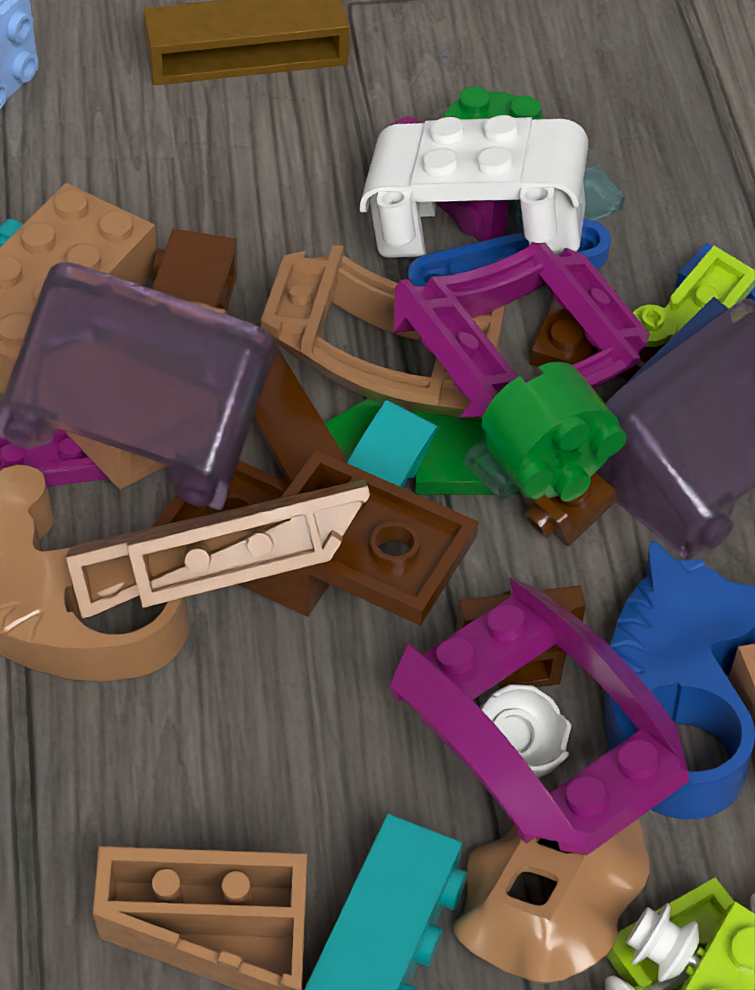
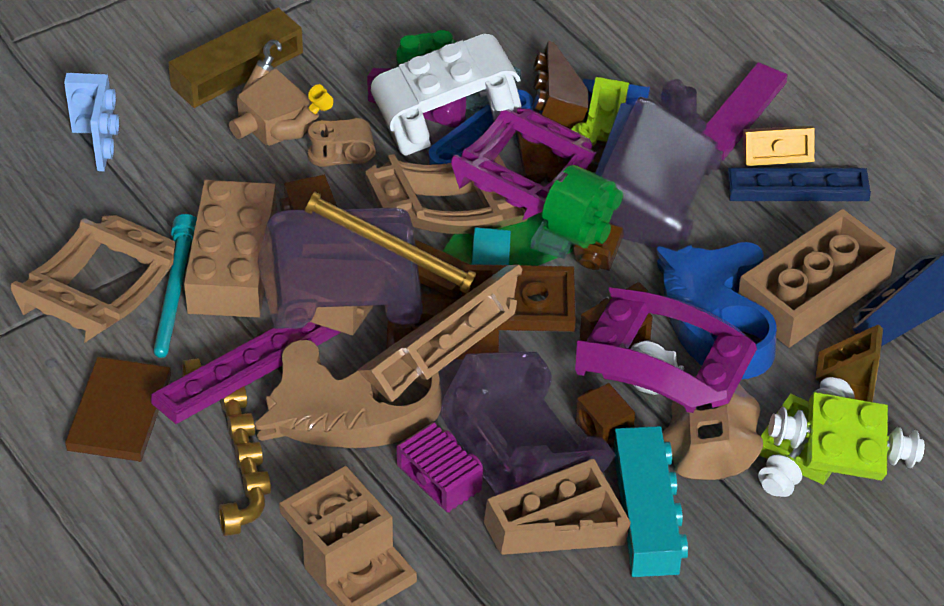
camera: 25 degrees left, 5 degrees down
none -> medium nougat torso [229,40,333,145]
none -> pearl gold bar [305,191,476,293]
none -> medium nougat piece [308,118,376,167]
none -> magenta brick [397,422,483,513]
none -> clear purple windscreen [441,352,616,495]
none -> reddish brown slope [533,41,588,130]
none -> reddish brown brick [576,383,635,453]

